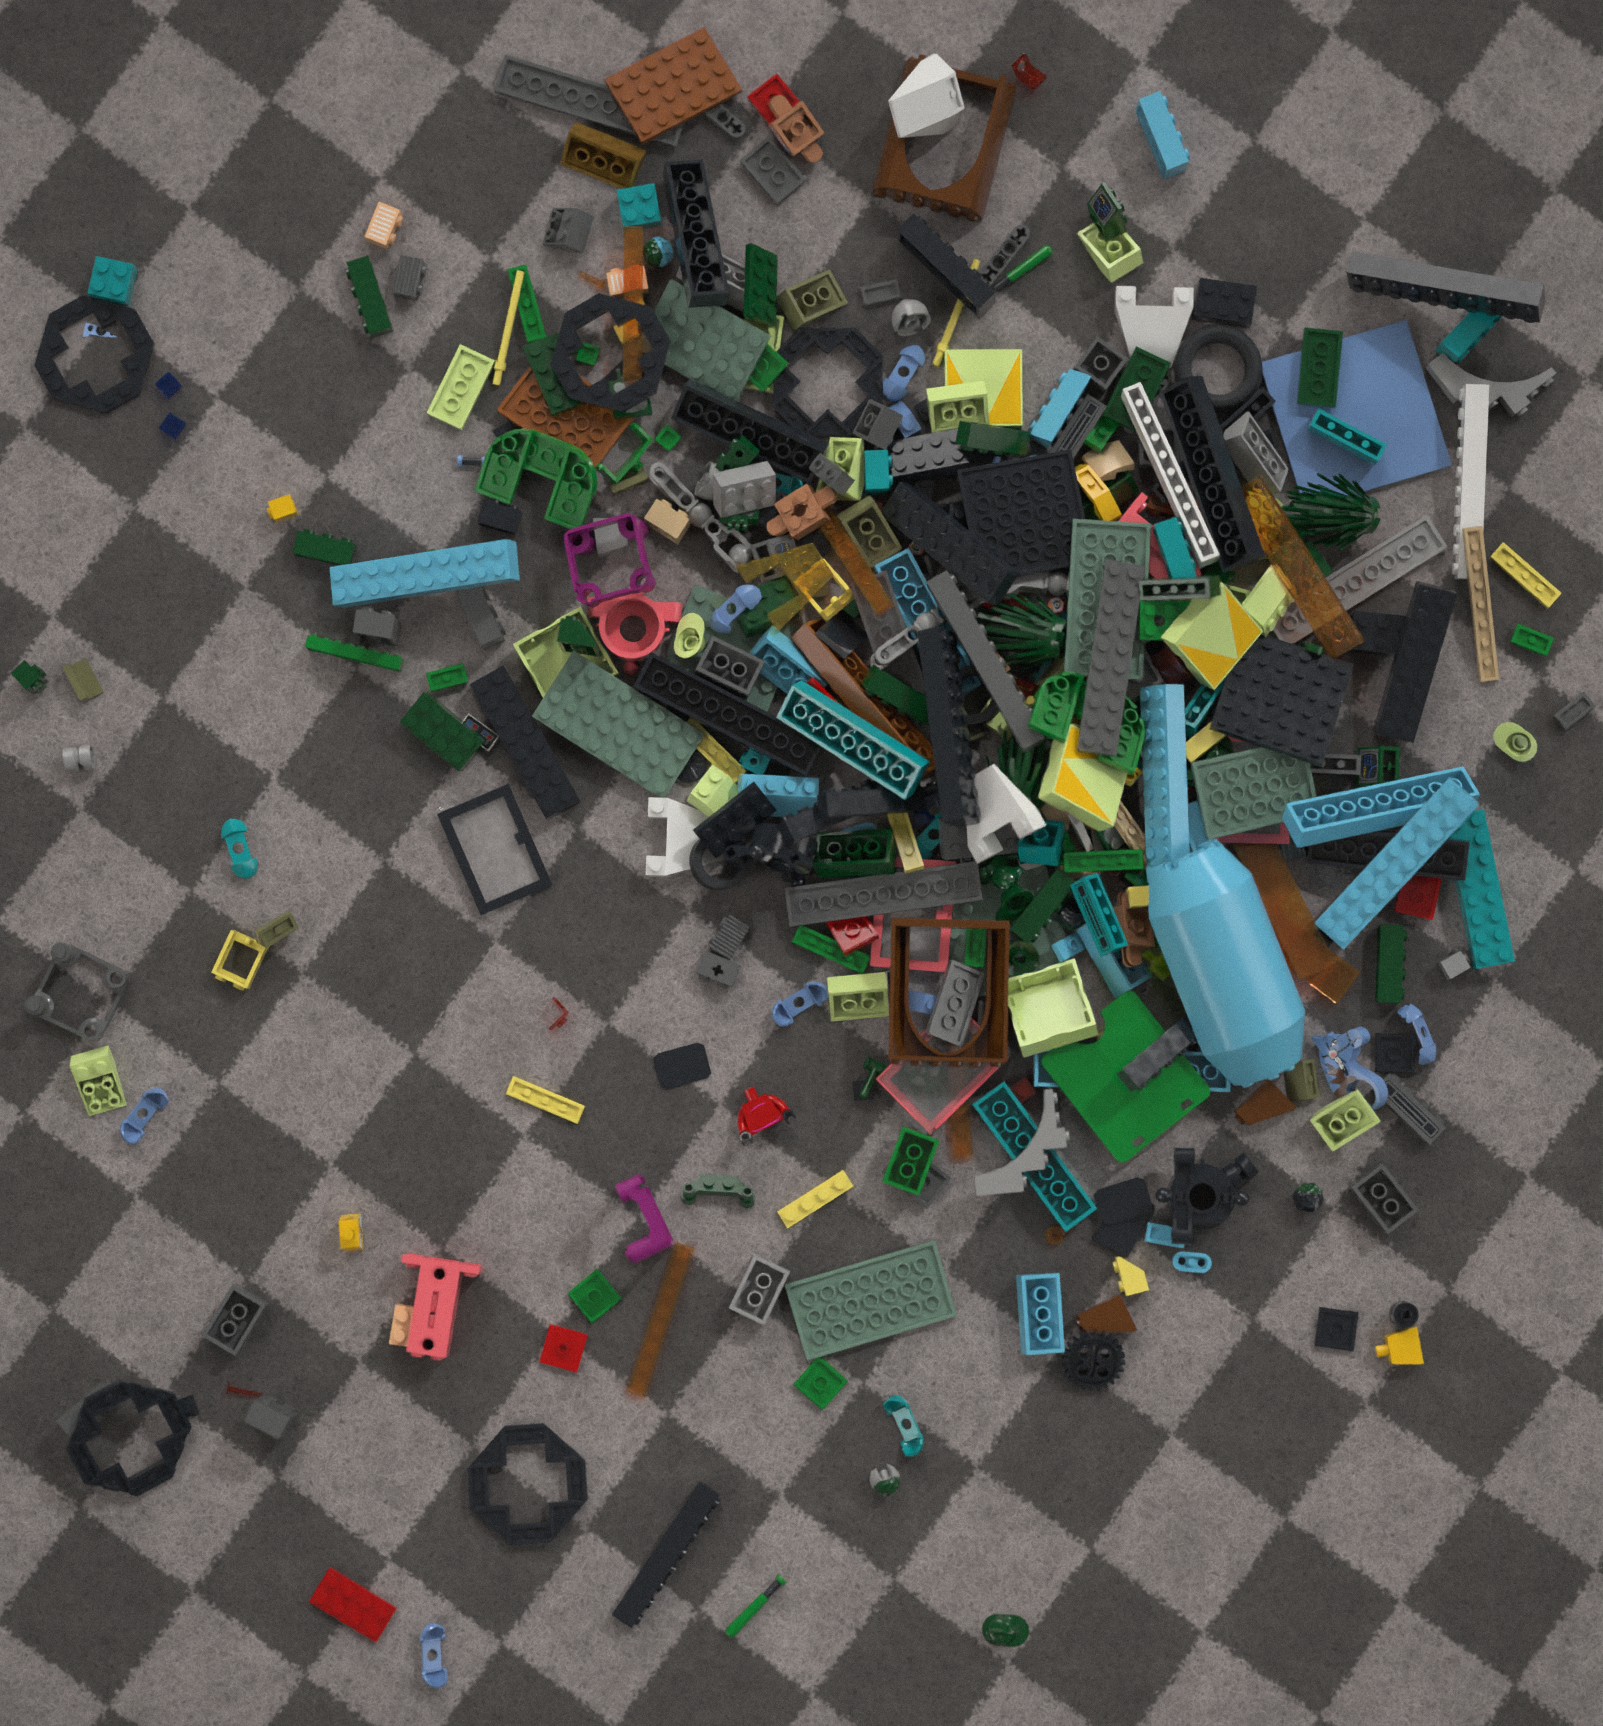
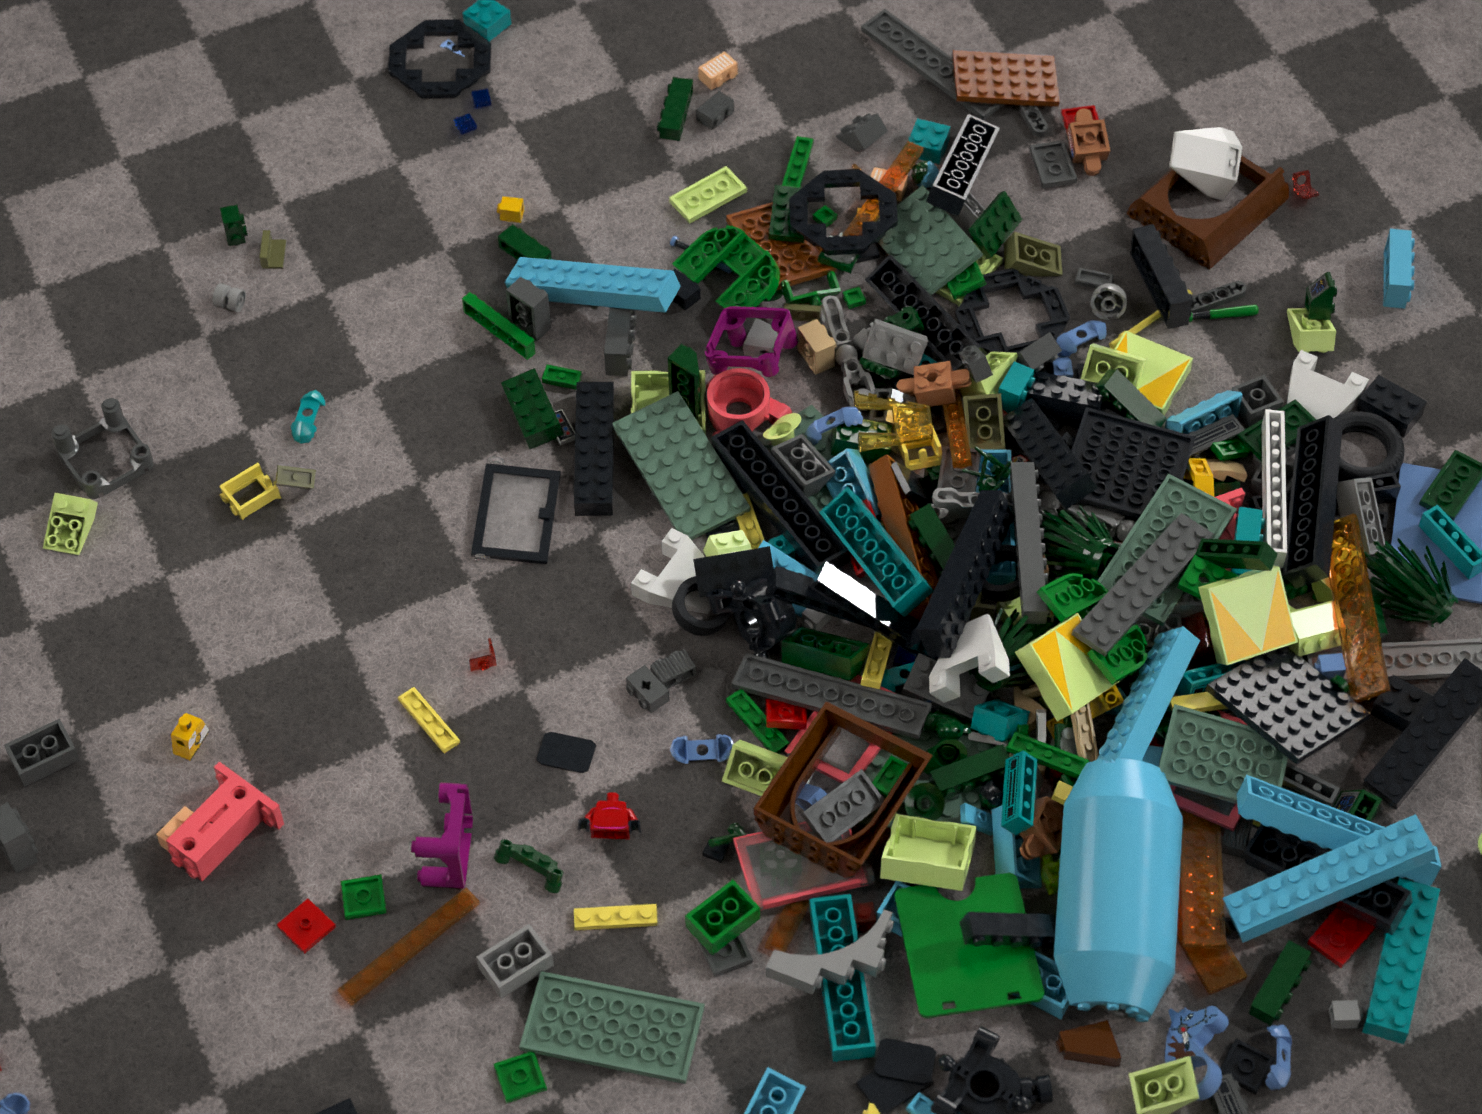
camera: 30 degrees right, 30 degrees down
medium blue piece [120,1088,169,1144] -> none
black plate [467,1423,588,1545] -> none
light yellow bar [492,270,524,386] -> none
pearl gold slope [560,122,647,189] -> none
clear orange plate [1045,1225,1064,1245] -> none
olive panel [1285,1059,1319,1101] -> none
none -> dark green plant [962,446,1010,481]
none -> dark green plant [977,455,1012,493]
none -> medium blue brick [1314,653,1346,680]

